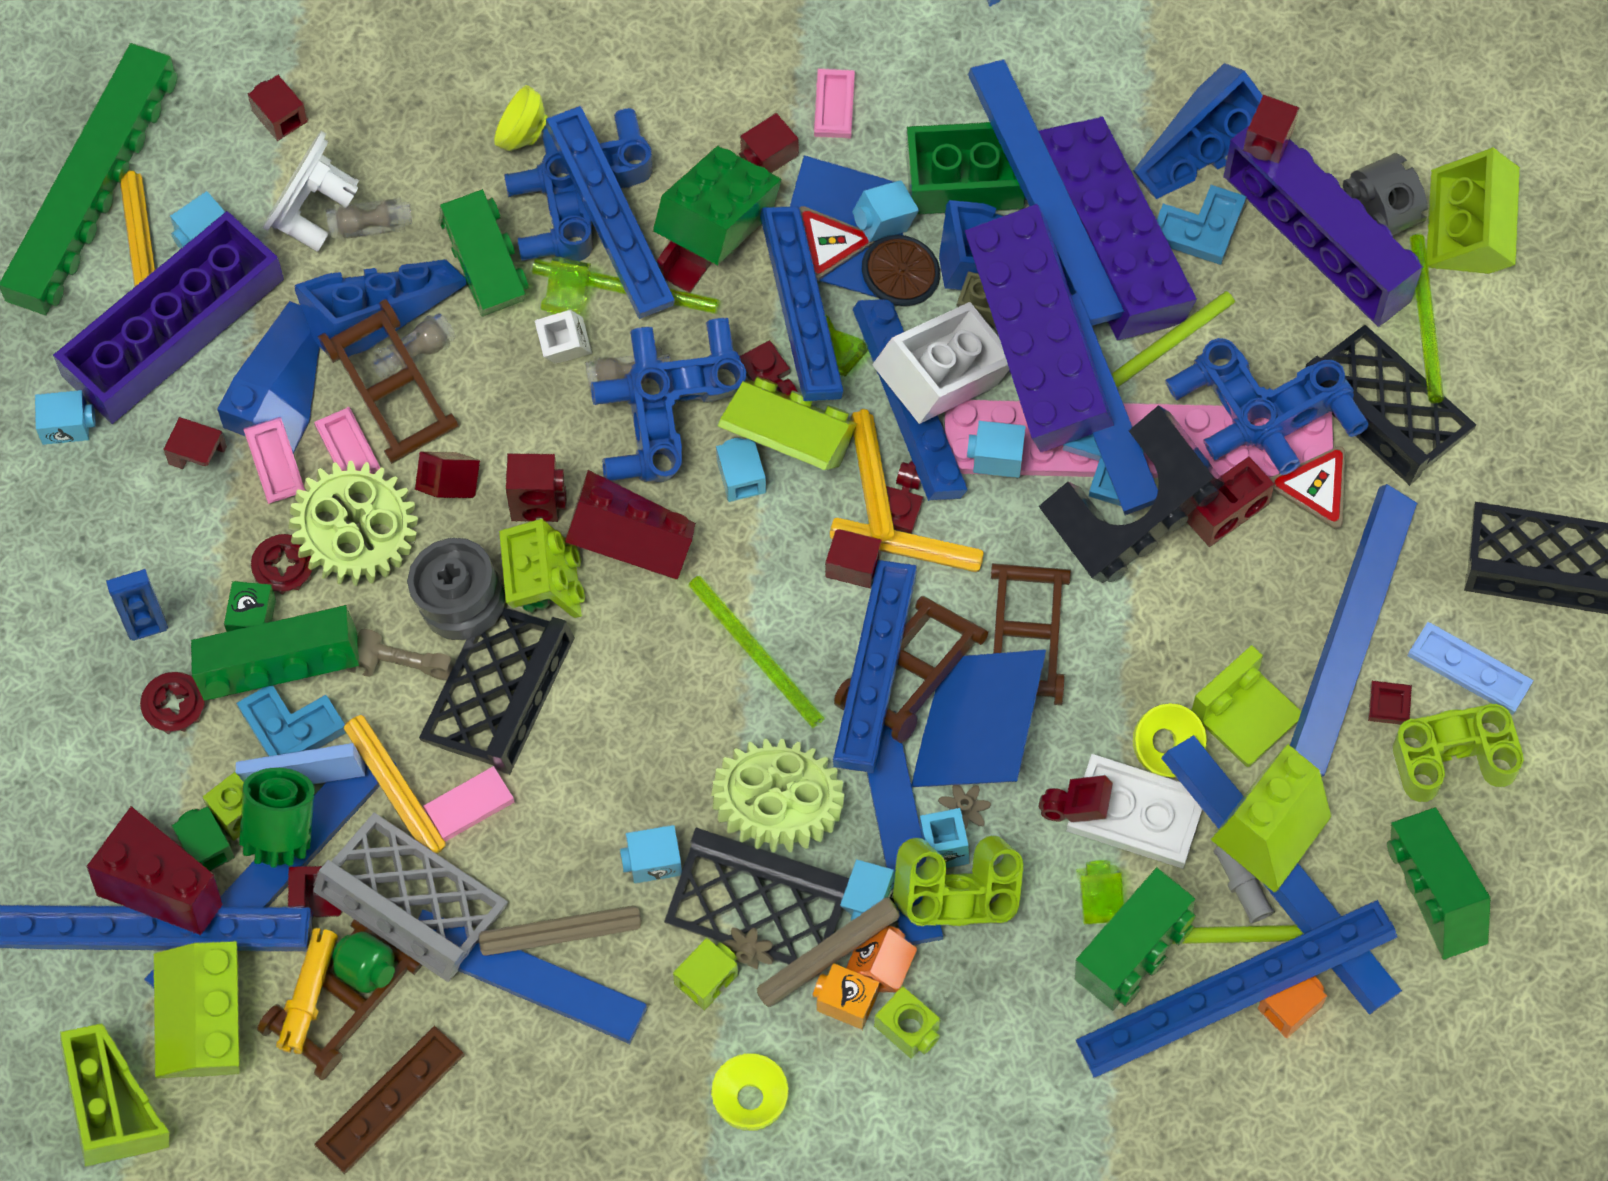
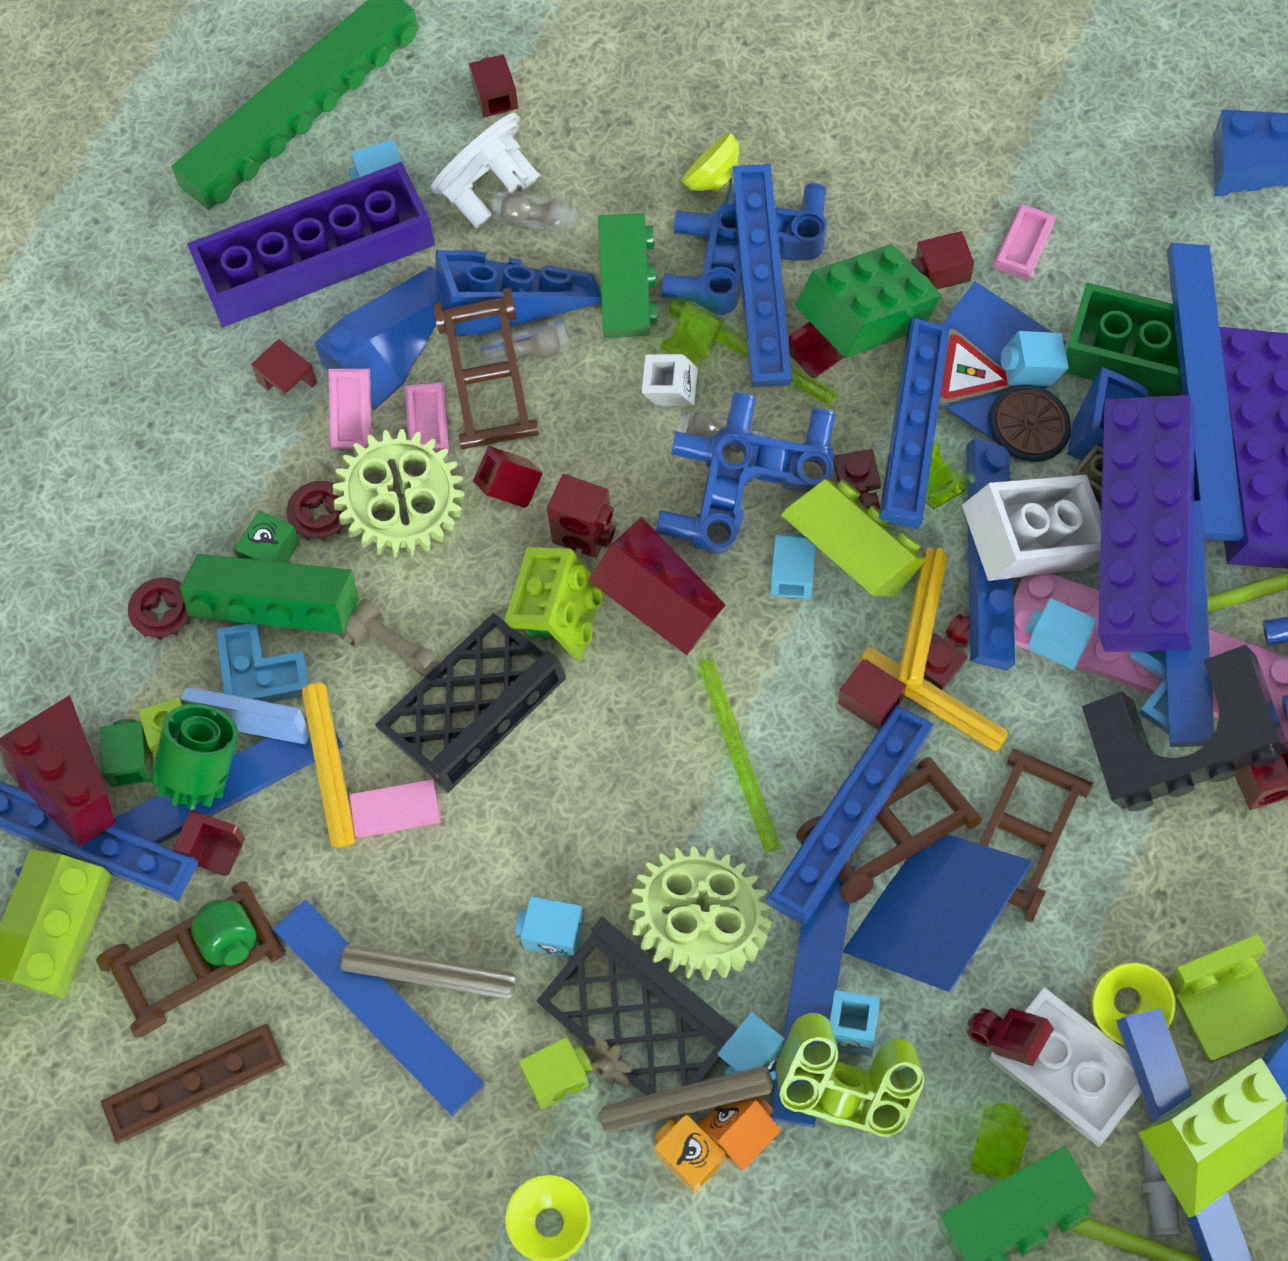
camera: 25 degrees right, 0 degrees up
medium azure brick [35,390,96,445] -> none
blue tile [106,569,168,641] -> none
yellow axle [120,171,155,287] -> none
yellow pin [276,928,338,1054] -> none
light grey fence [313,813,508,982] -> none
dark grey wheel [407,538,506,640] -> none
lime brick [874,986,940,1059] -> none
dark tan plant [938,785,991,830] -> none

